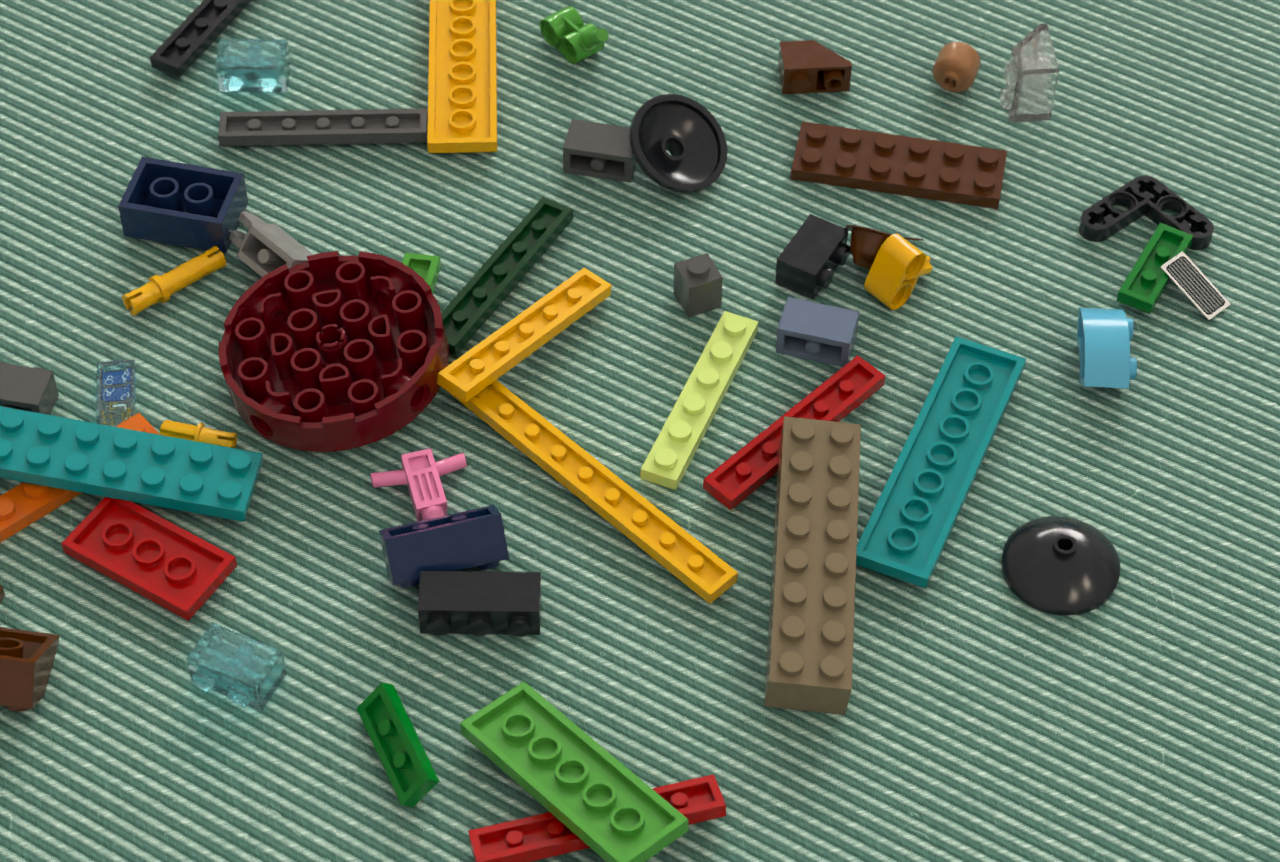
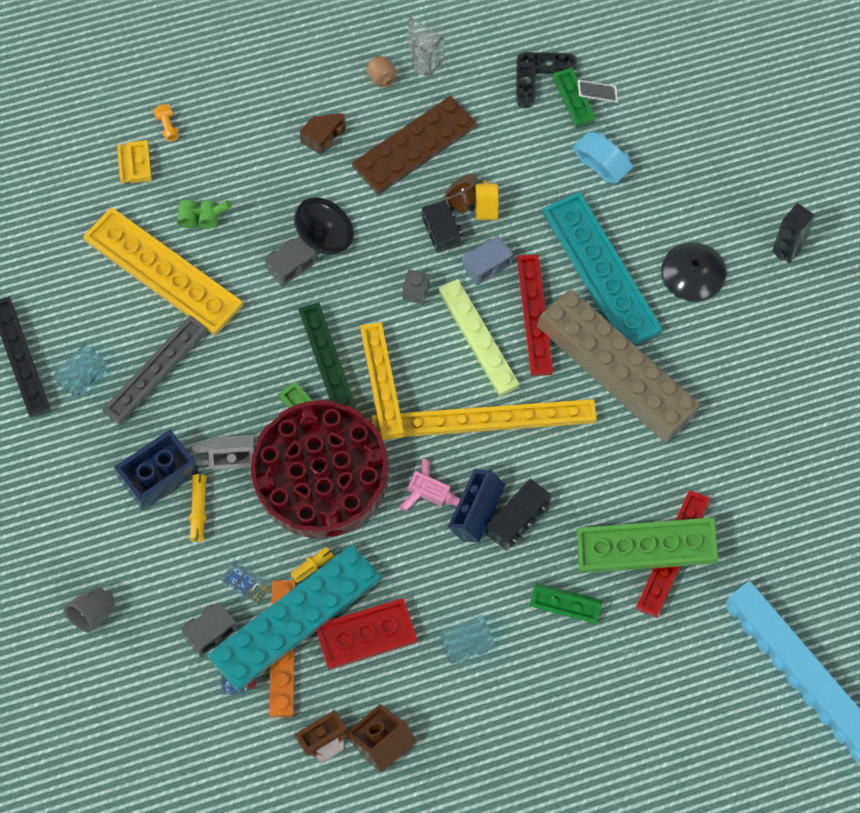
camera: 50 degrees left, 15 degrees up
none -> black brick [772,203,815,264]

